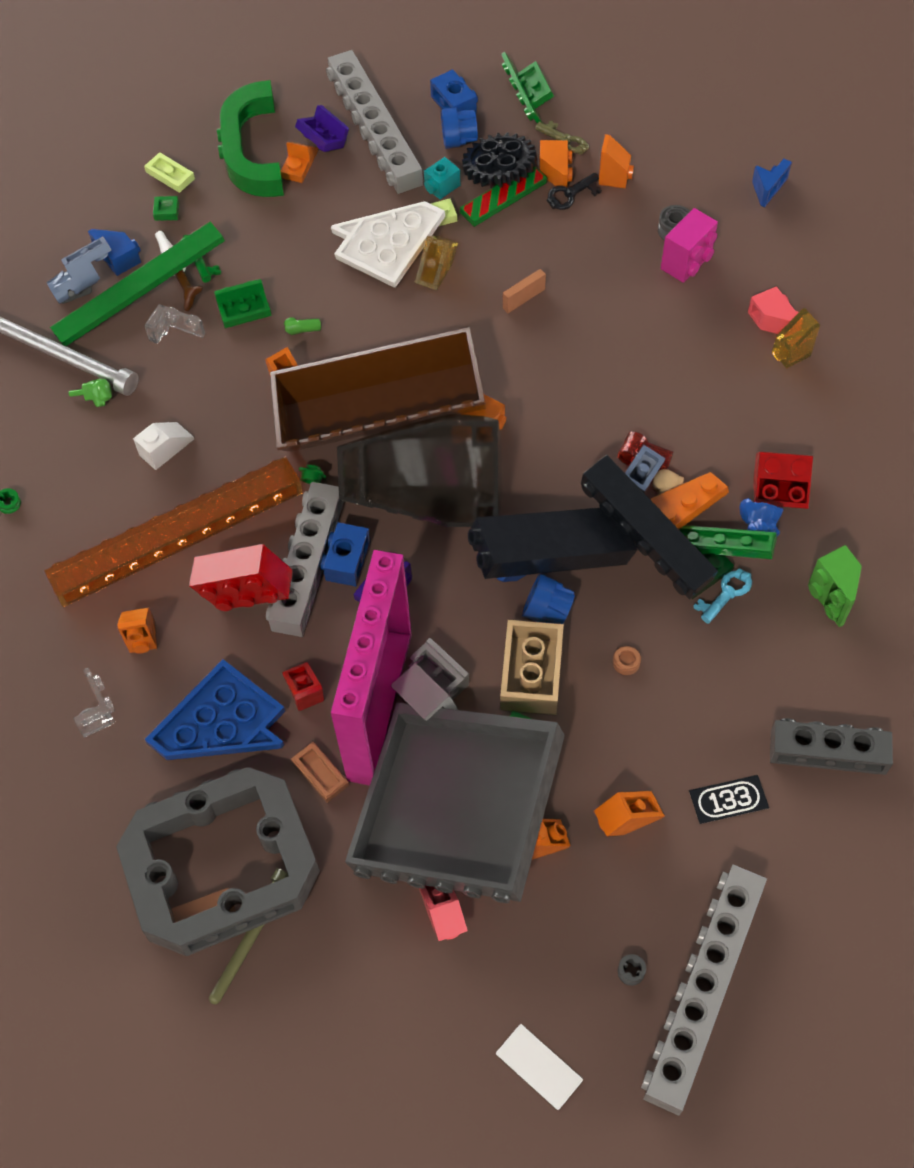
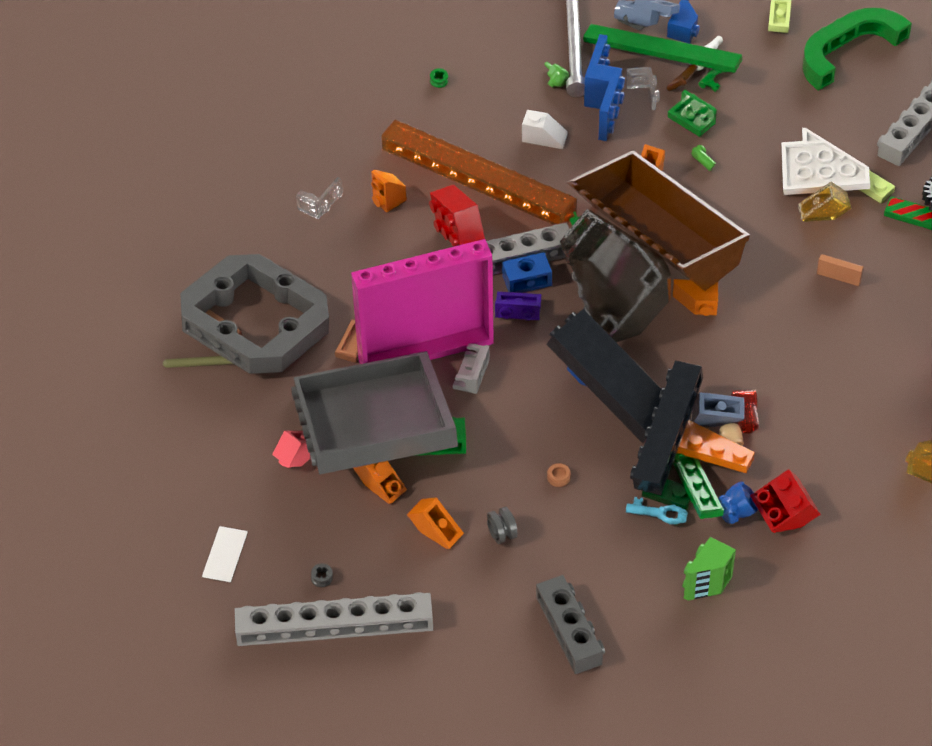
camera: 60 degrees right, 10 degrees down
blue wing [145,659,285,760] -> none
green plate [153,196,179,221] -> none
orange slope [281,142,318,183] -> none
dark purple bracket [295,105,349,152] -> none
light grey panel [391,663,458,721] -> none
teal brick [424,157,461,200] -> none
tan brick [500,620,564,715] -> none
blue piece [522,574,575,624] -> none
black sticker [689,775,769,824] -> none
none -> dark grey wheel [487,506,518,544]
none -> blue bracket [584,34,625,141]

